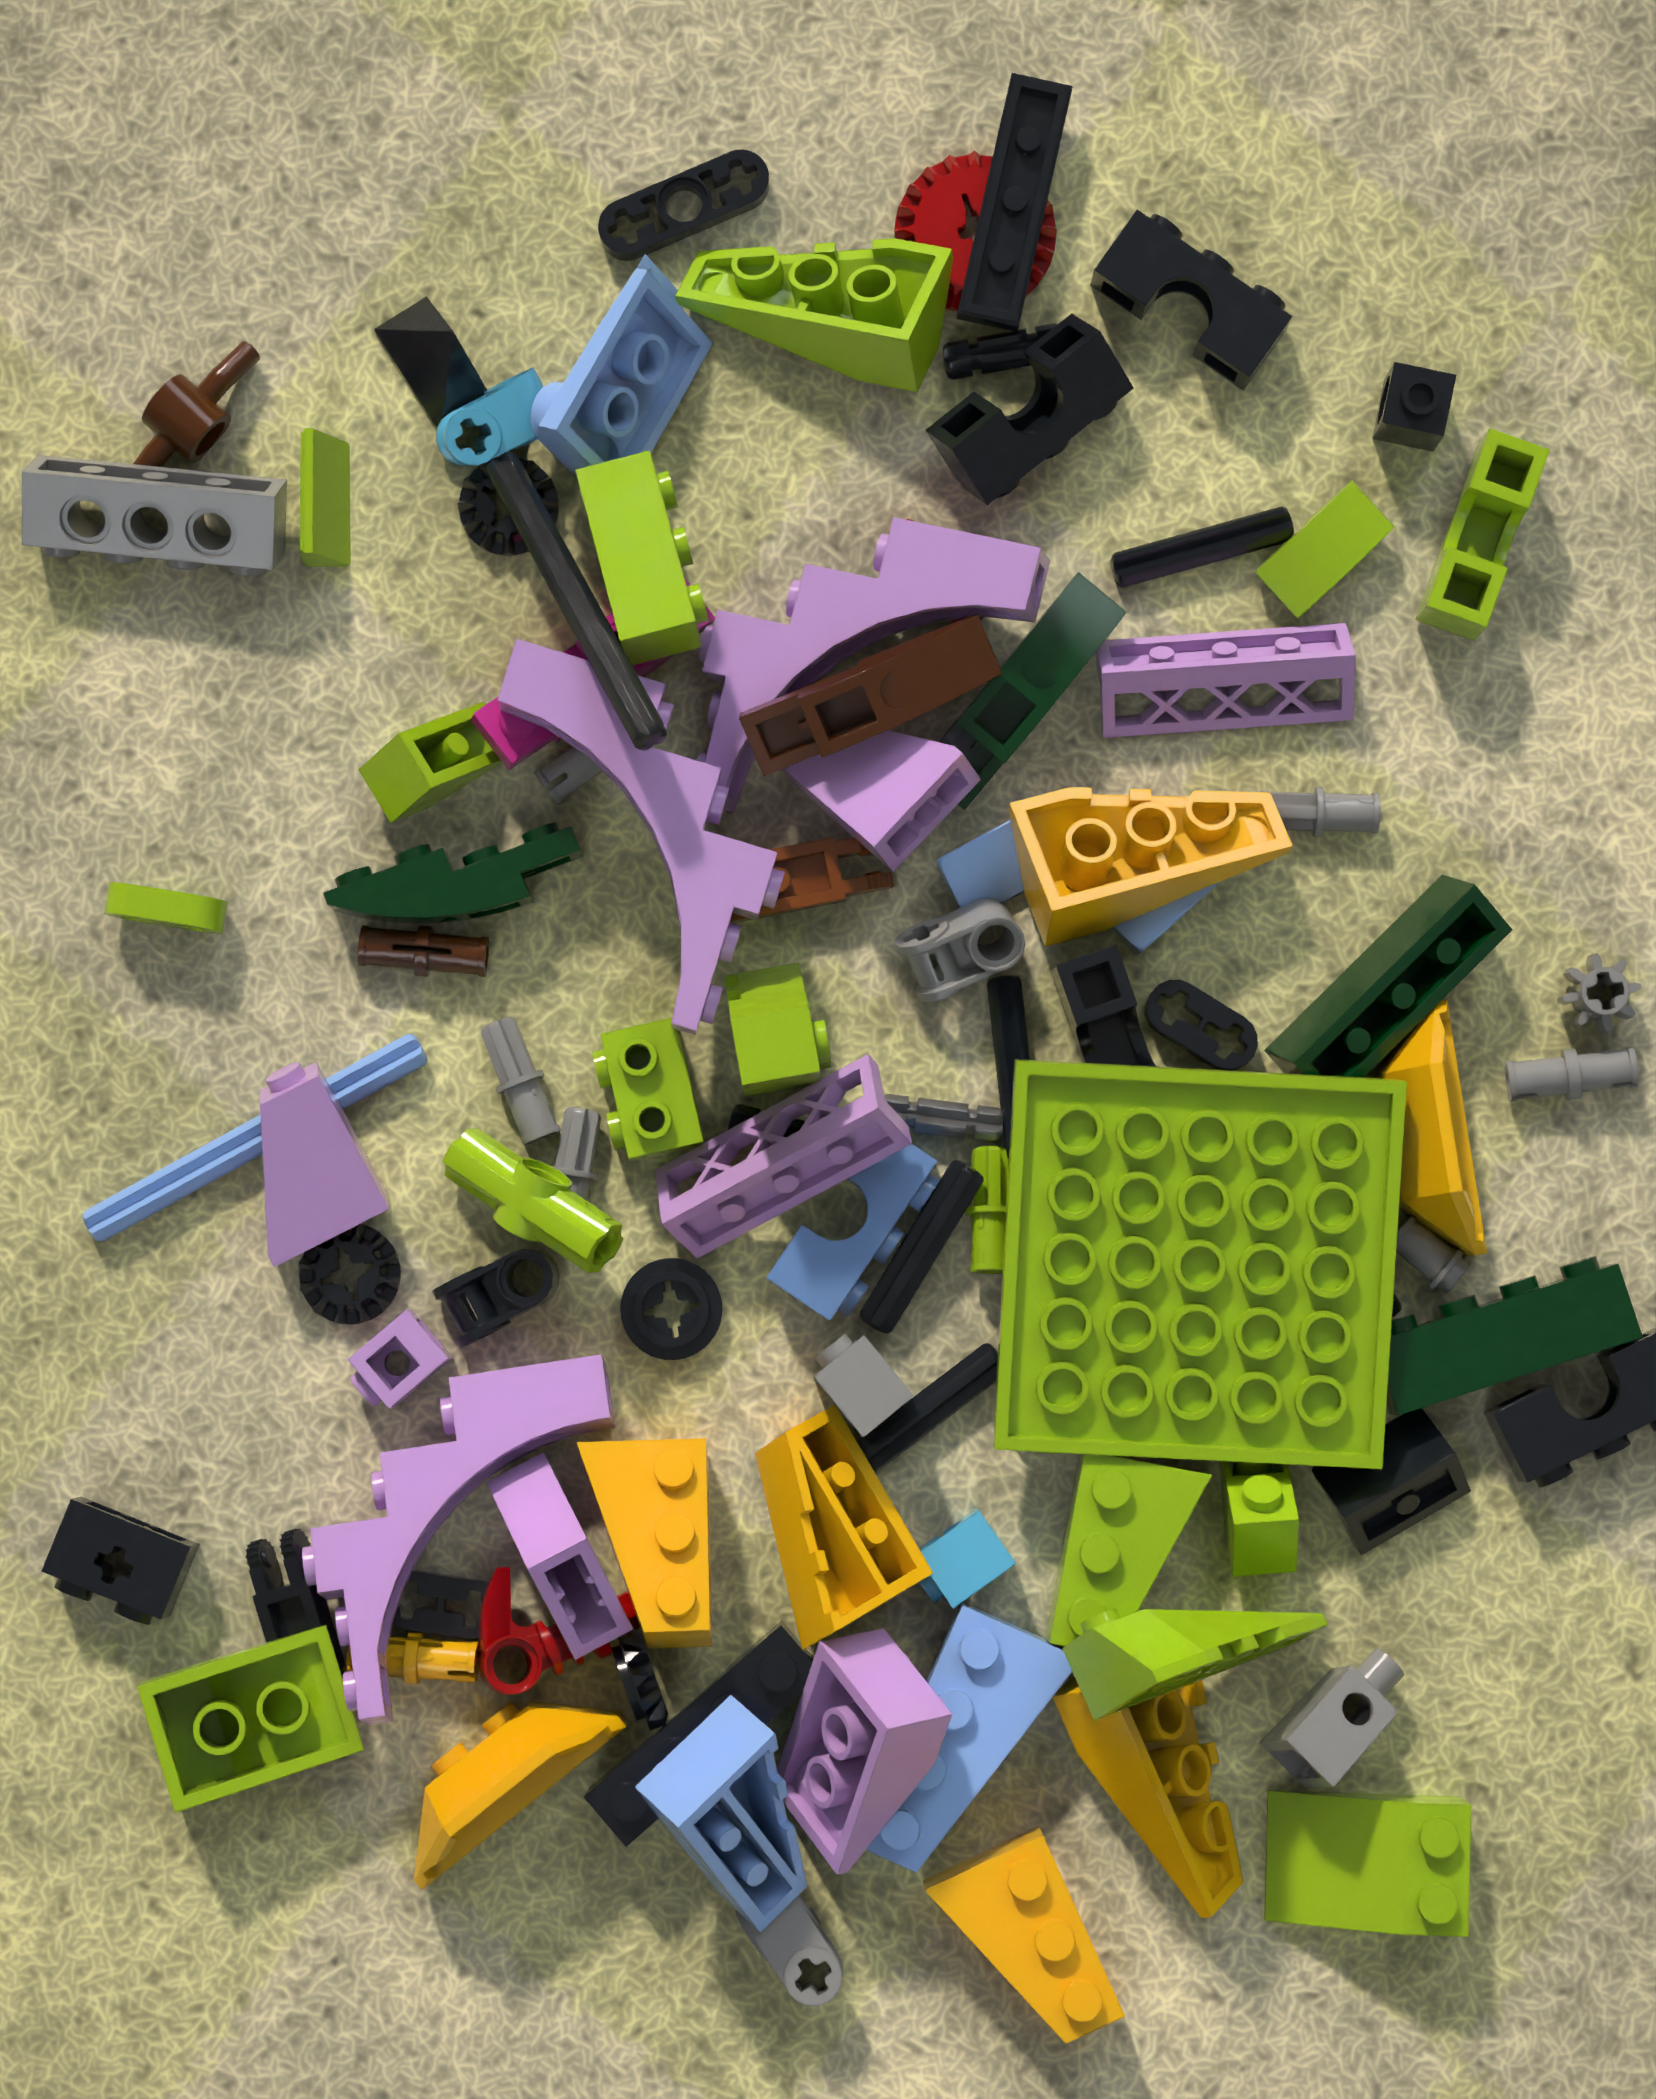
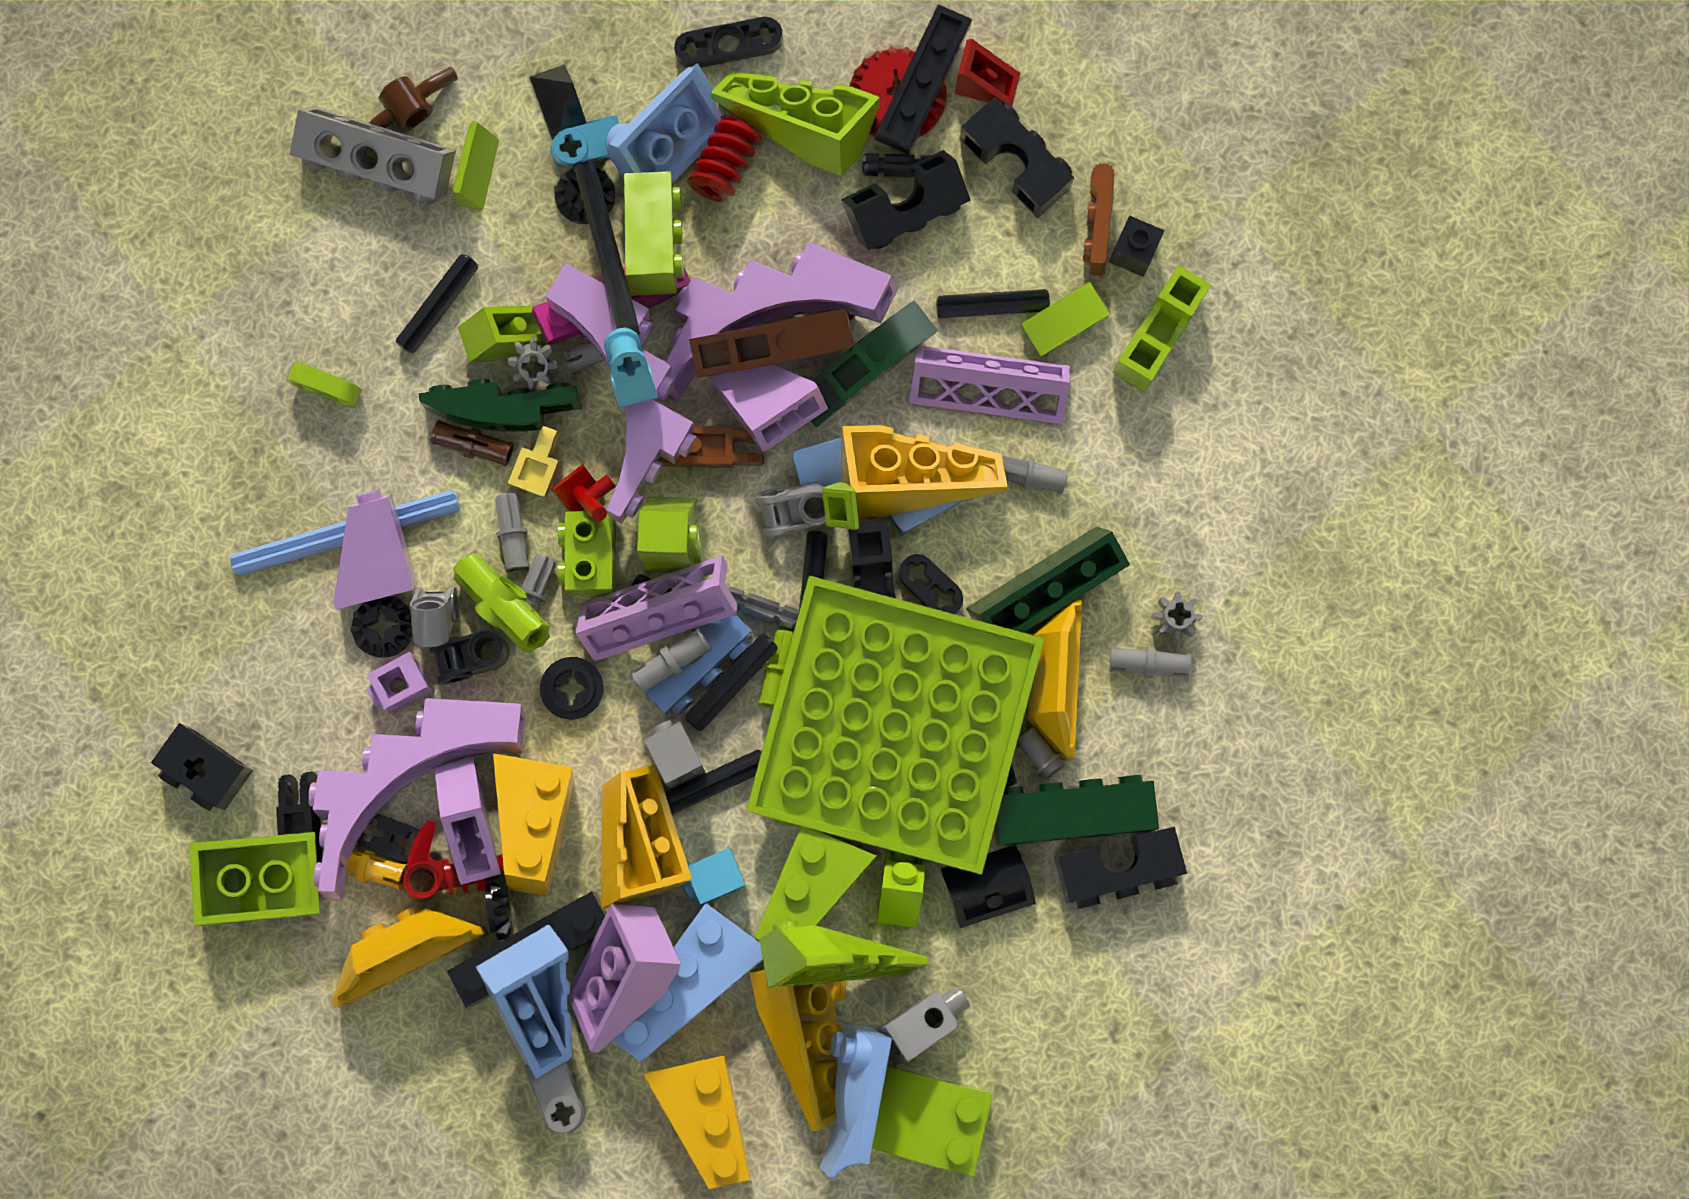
camera: 10 degrees right, 5 degrees down
none -> black axle [396,254,479,354]
none -> light grey piece [410,587,458,647]
none -> light grey gear [507,336,557,388]
none -> light yellow plate [508,426,560,499]
none -> red arm [551,464,616,522]
none -> medium azure piece [604,328,658,408]
none -> light grey pin [631,628,712,693]
none -> red piece [687,115,762,202]
none -> light blue slope [819,1024,892,1178]
none -> lime slope [822,482,859,530]
none -> red slope [955,39,1020,107]
none -> dark orange hinge [1083,162,1115,276]

